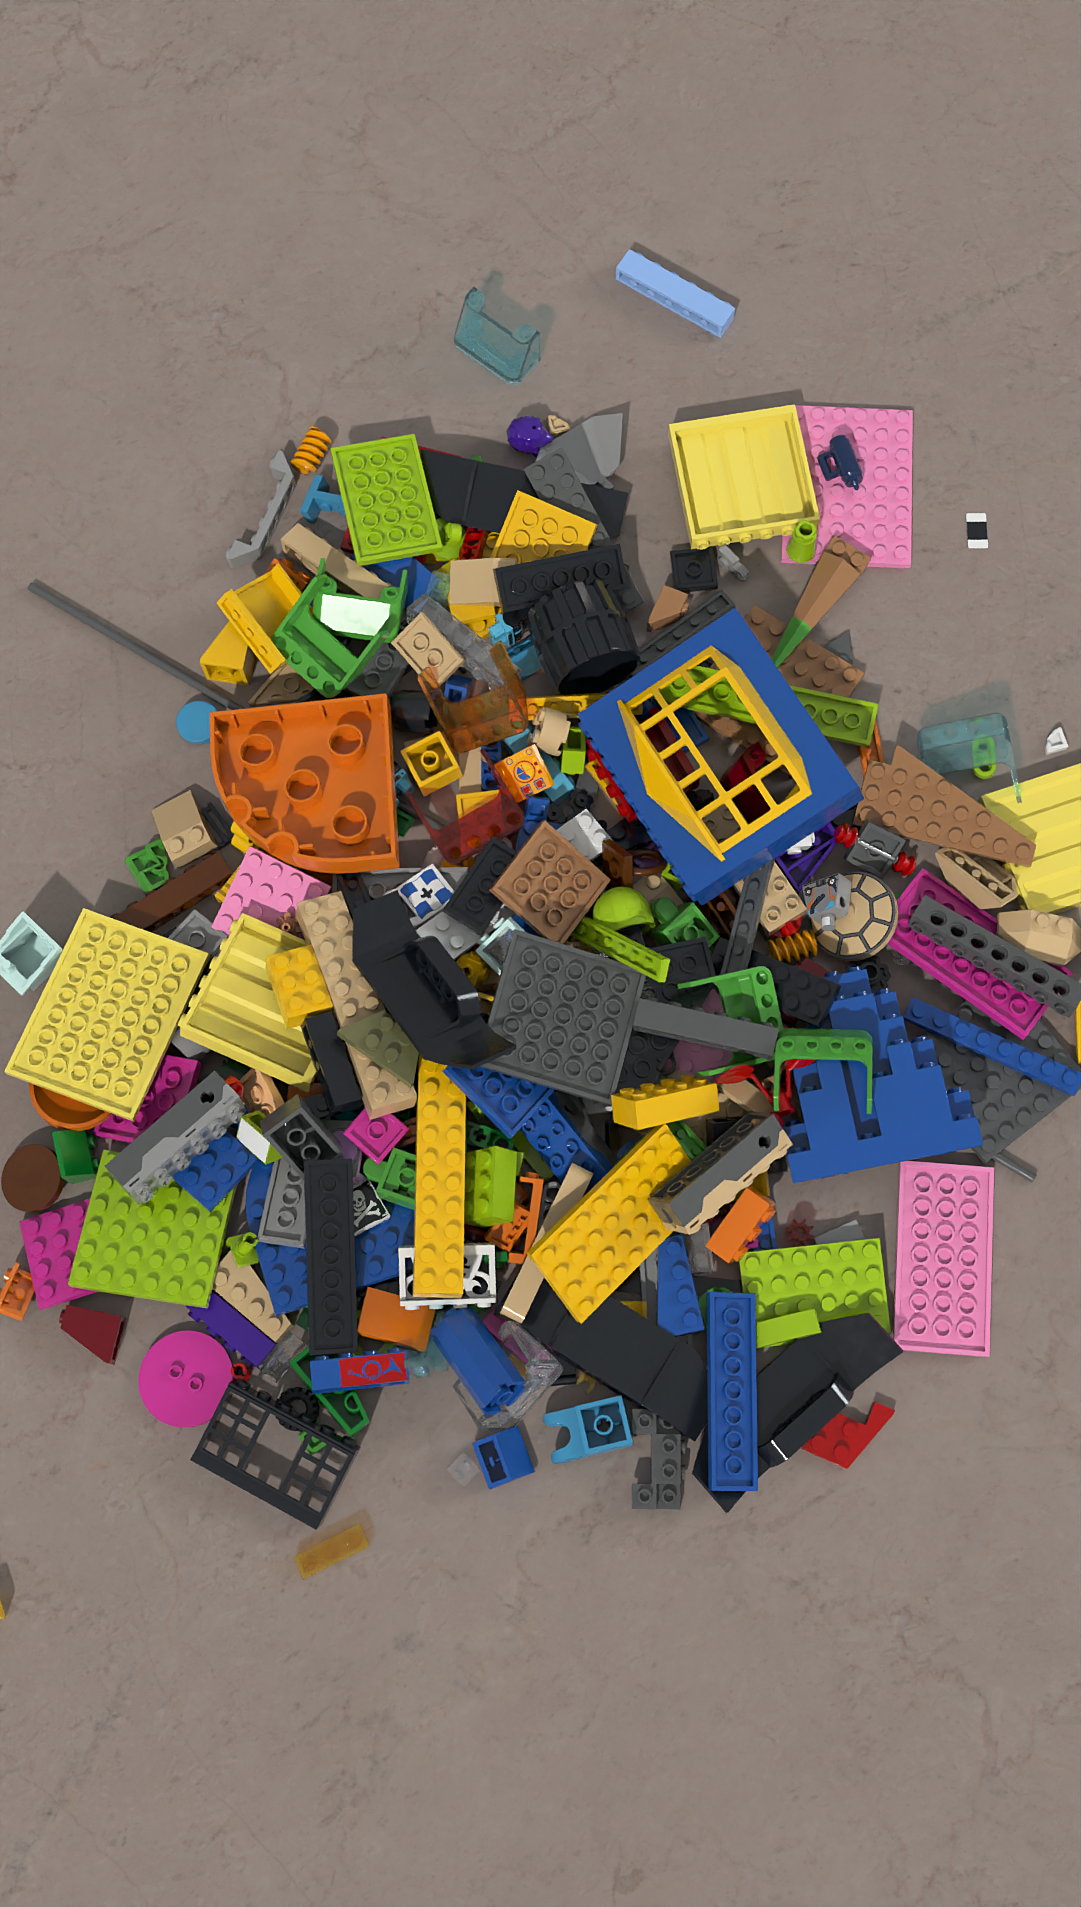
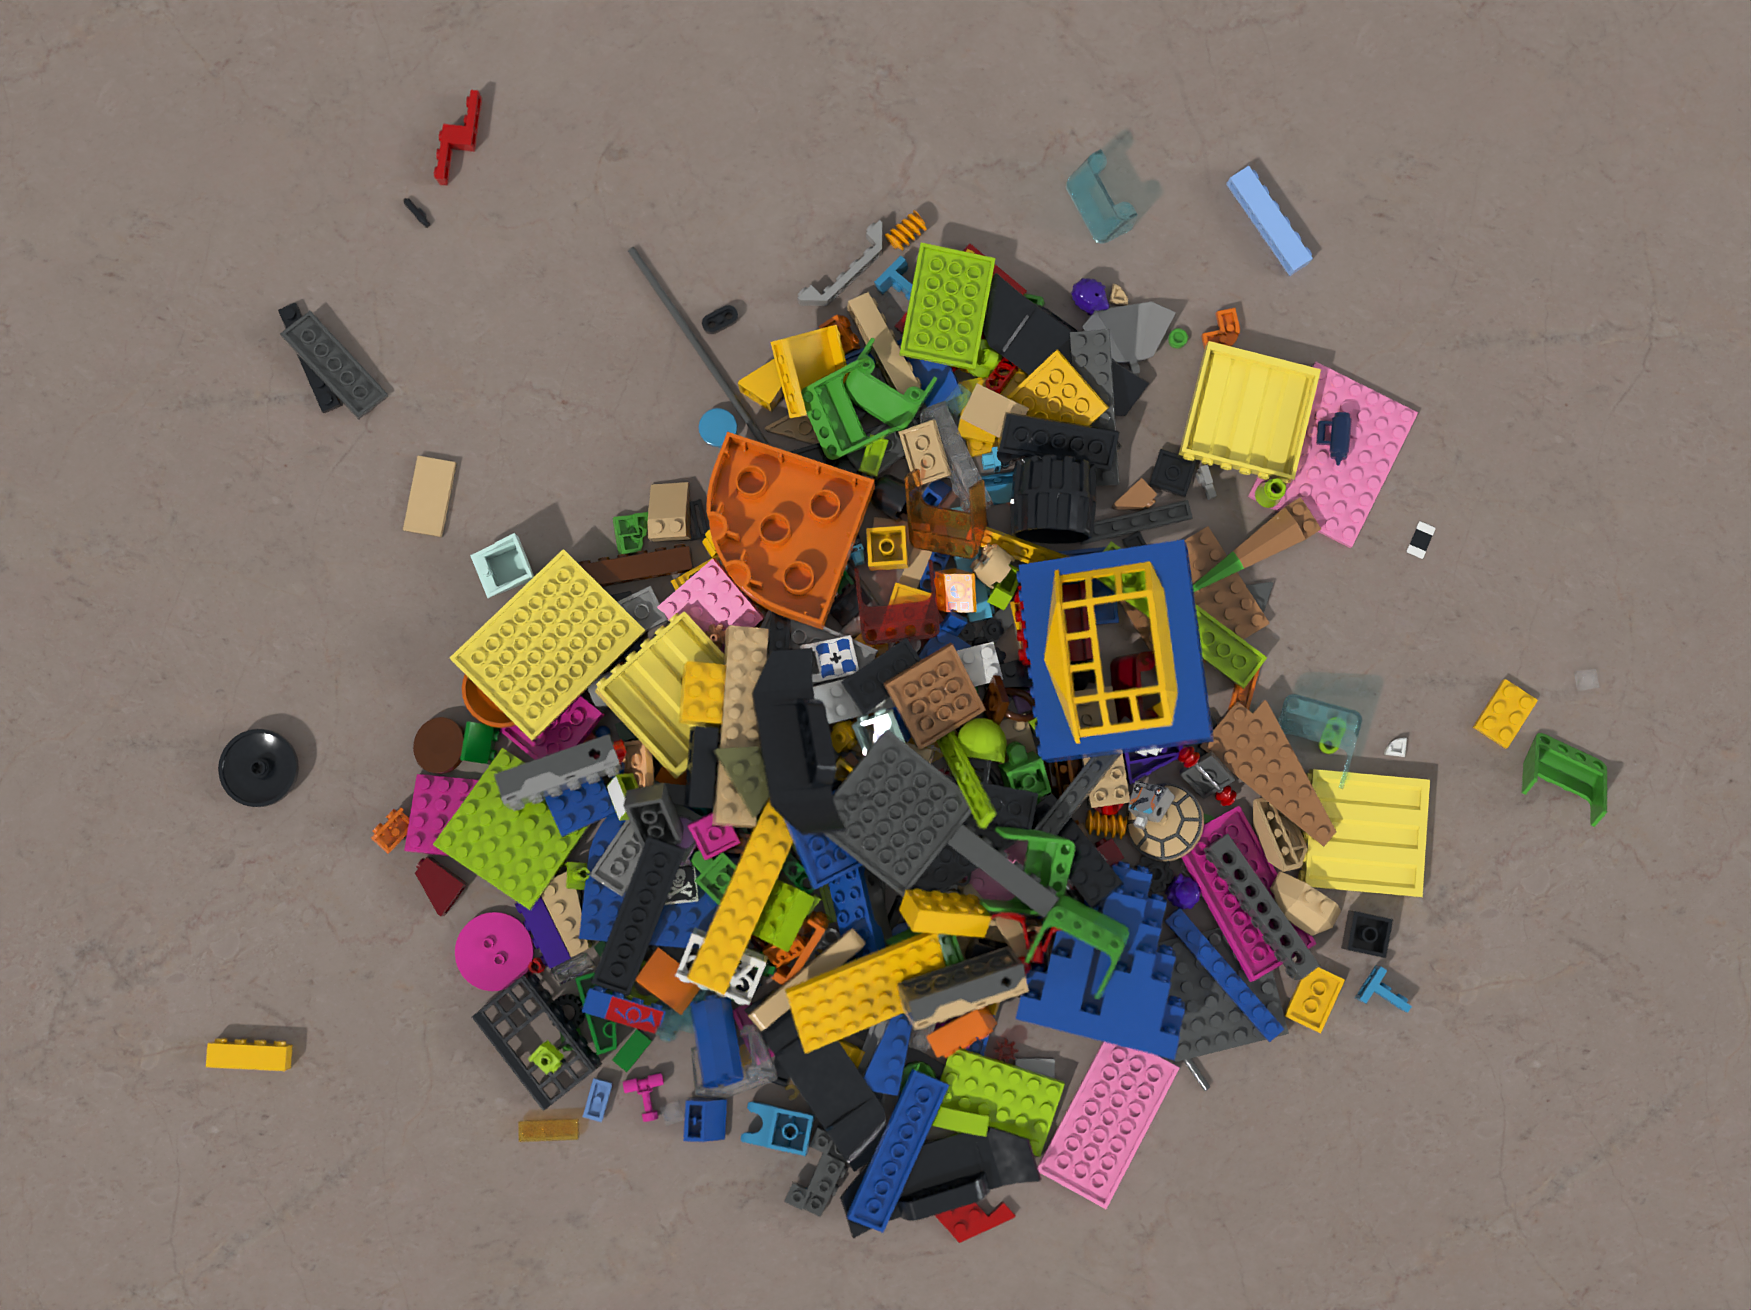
camera: 20 degrees right, 10 degrees up
none -> lime brick [528,1040,565,1074]
none -> medium blue plate [583,1077,613,1122]
none -> green tile [612,1029,652,1072]
none -> dark pink bar [623,1072,664,1122]
none -> black plate [702,305,738,334]
none -> black bracket [830,583,872,627]
none -> lime tile [858,434,889,478]
none -> dark purple animal [1165,874,1201,910]
none -> bright green tile [1168,328,1188,349]
none -> orange plate [1201,308,1240,350]

